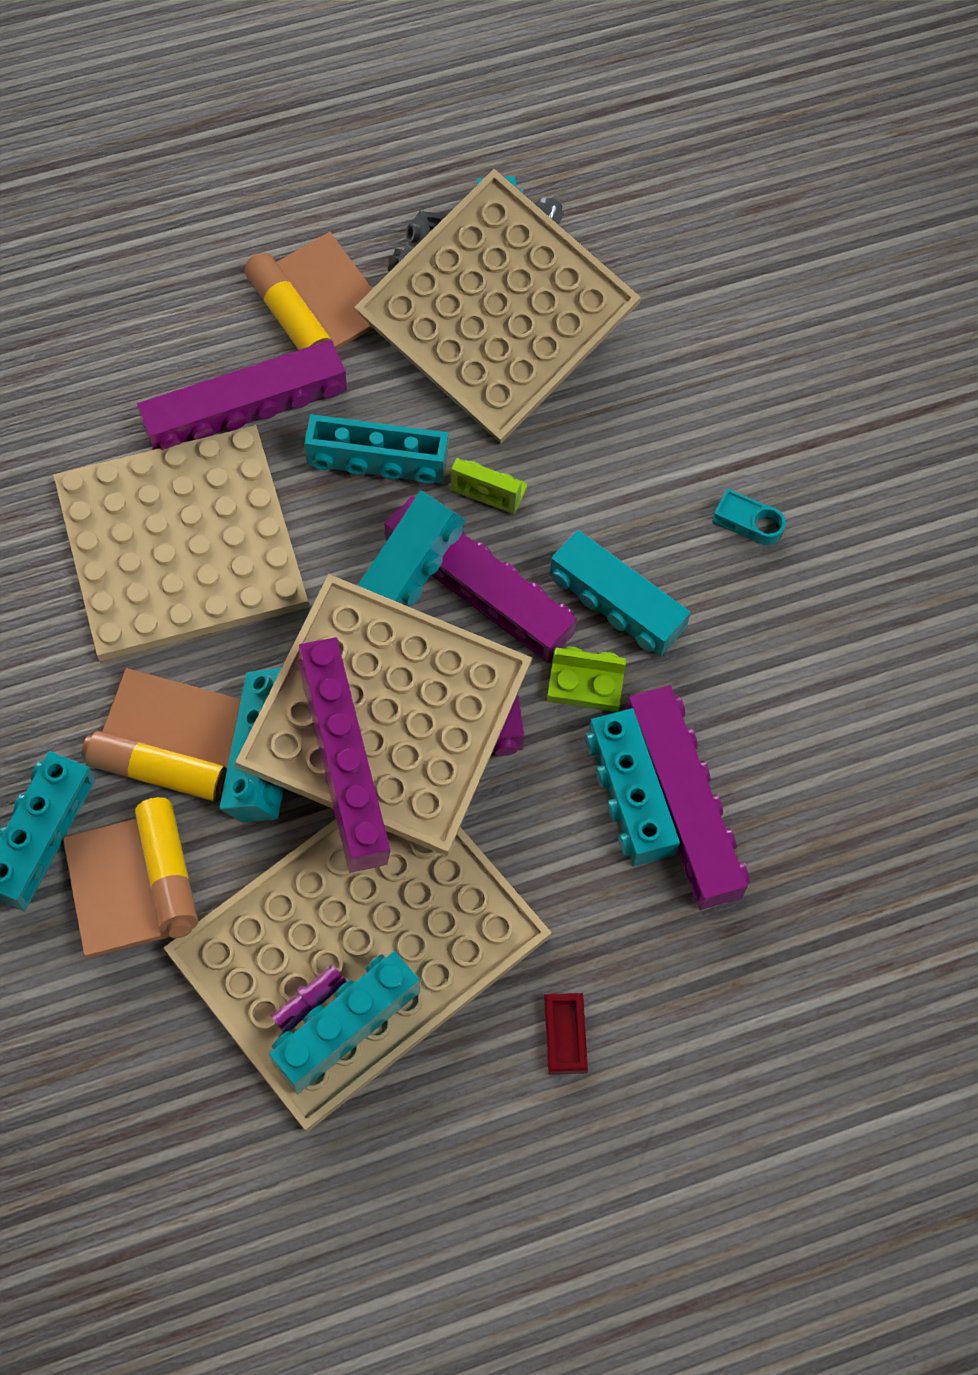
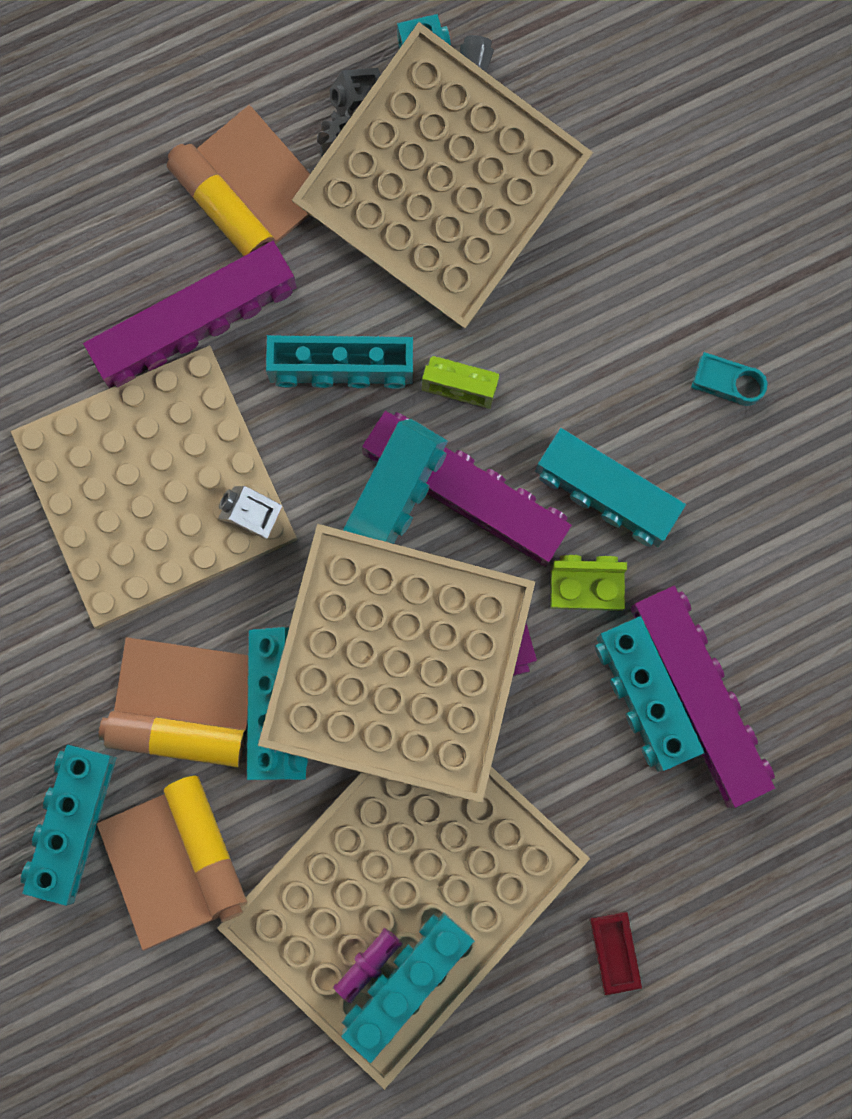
camera: 10 degrees left, 15 degrees up
magenta brick [298,637,390,873] -> none
none -> bracket [218,486,283,539]

